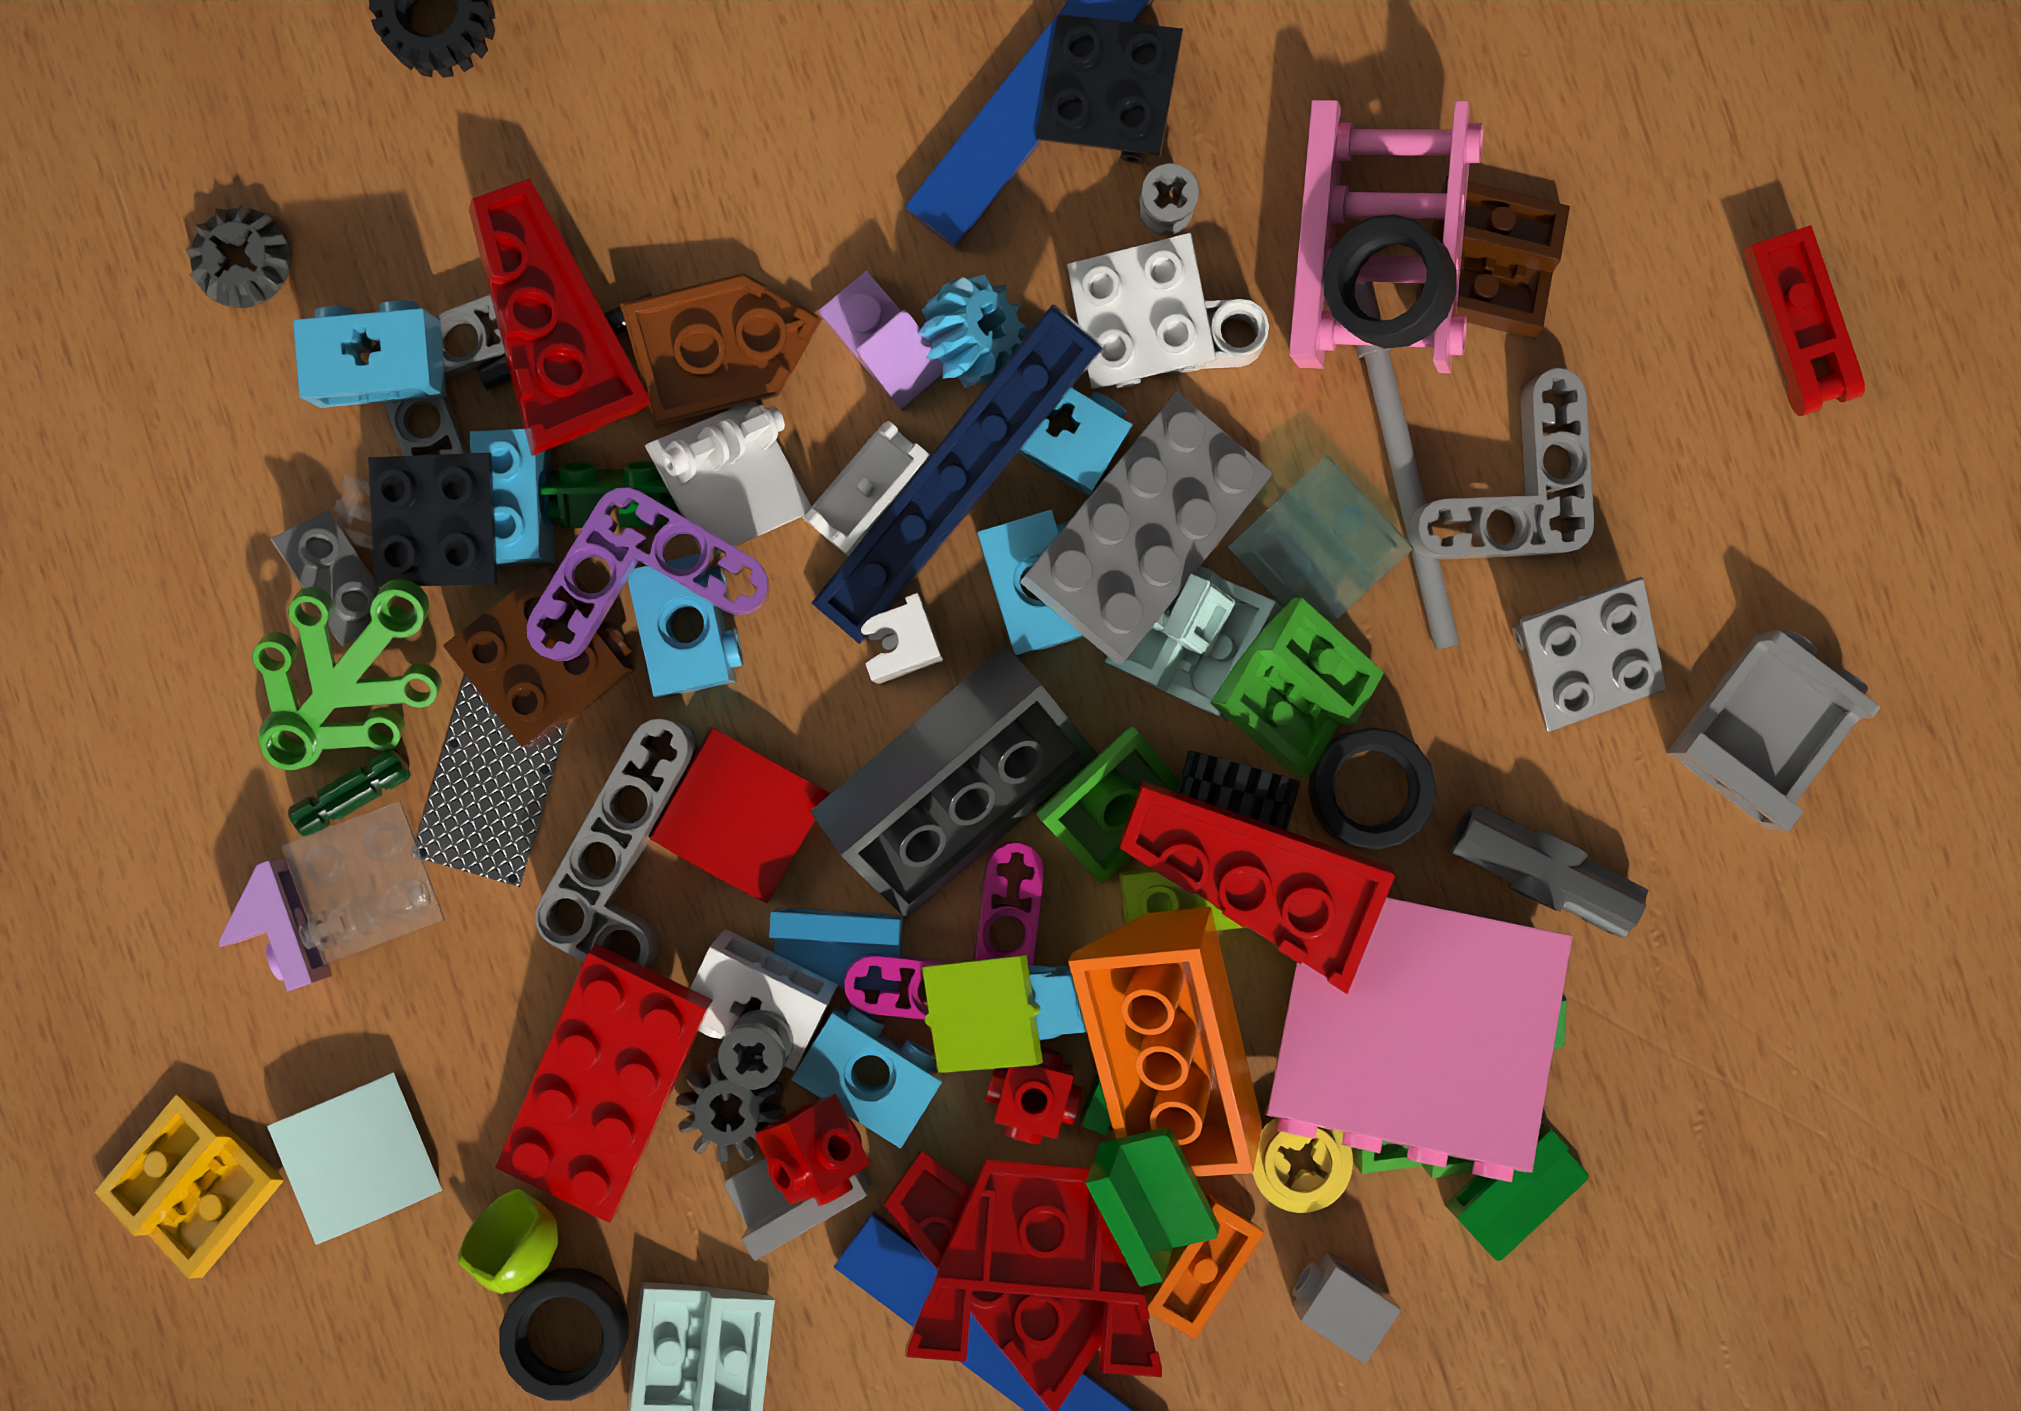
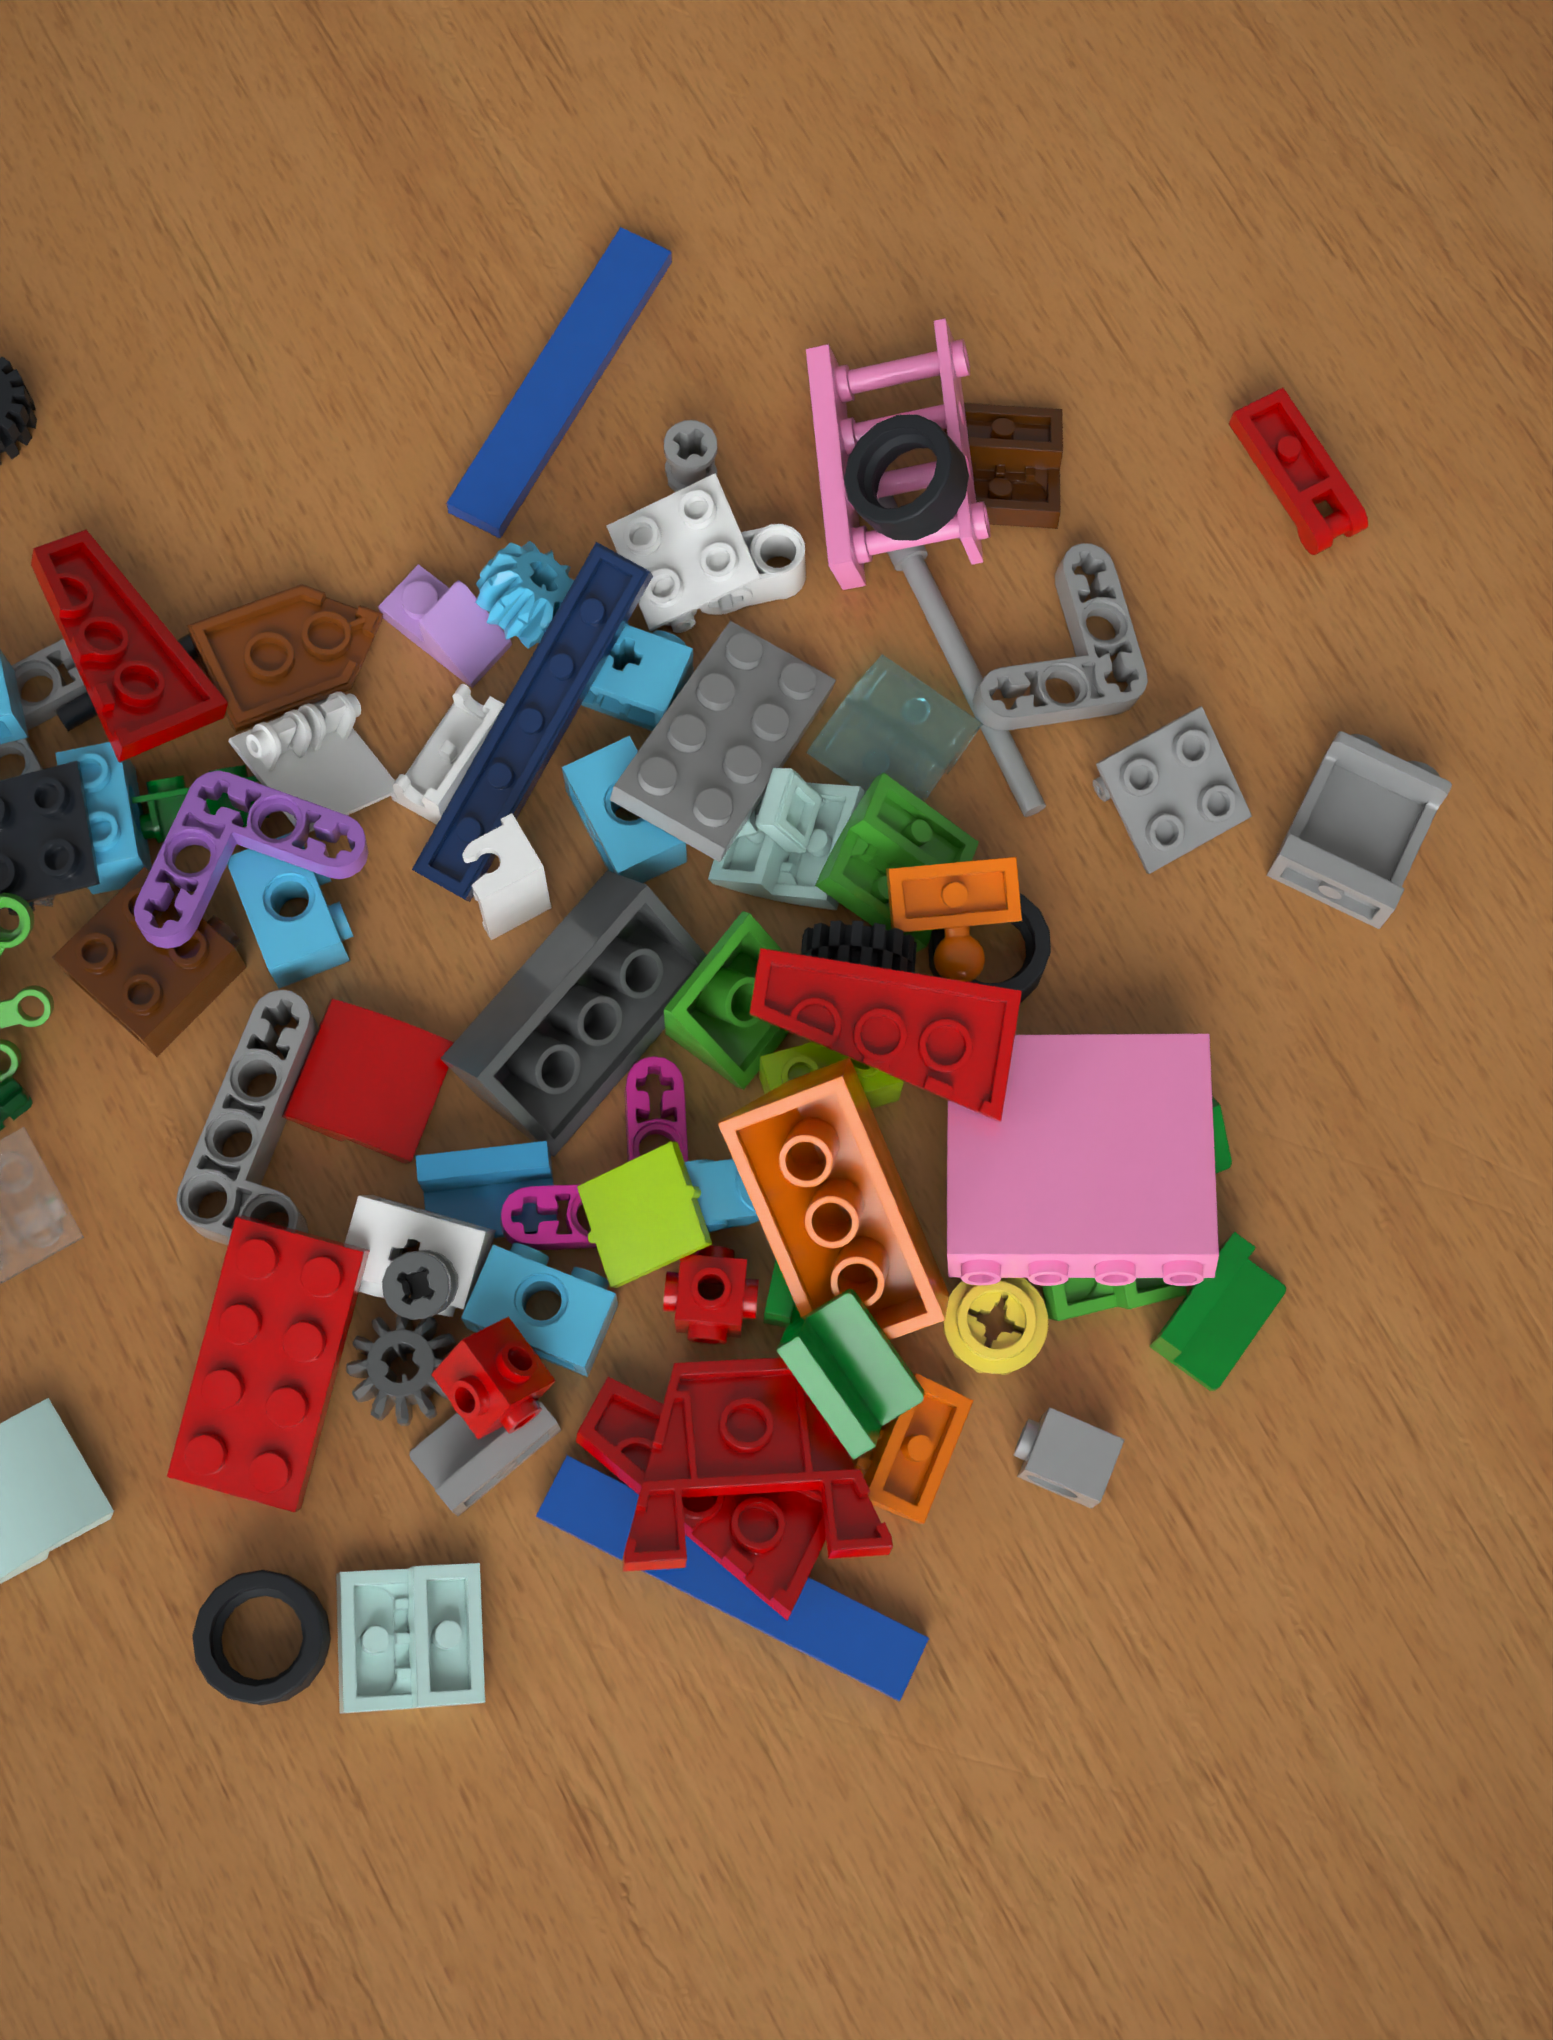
camera: 15 degrees left, 15 degrees down
flat silver sticker [411,674,568,887] -> none
lime hair [458,1189,558,1294] -> none
black hinge [1036,14,1183,164] -> none
dark grey piece [1448,804,1649,938] -> none
none -> orange plate [886,857,1022,982]

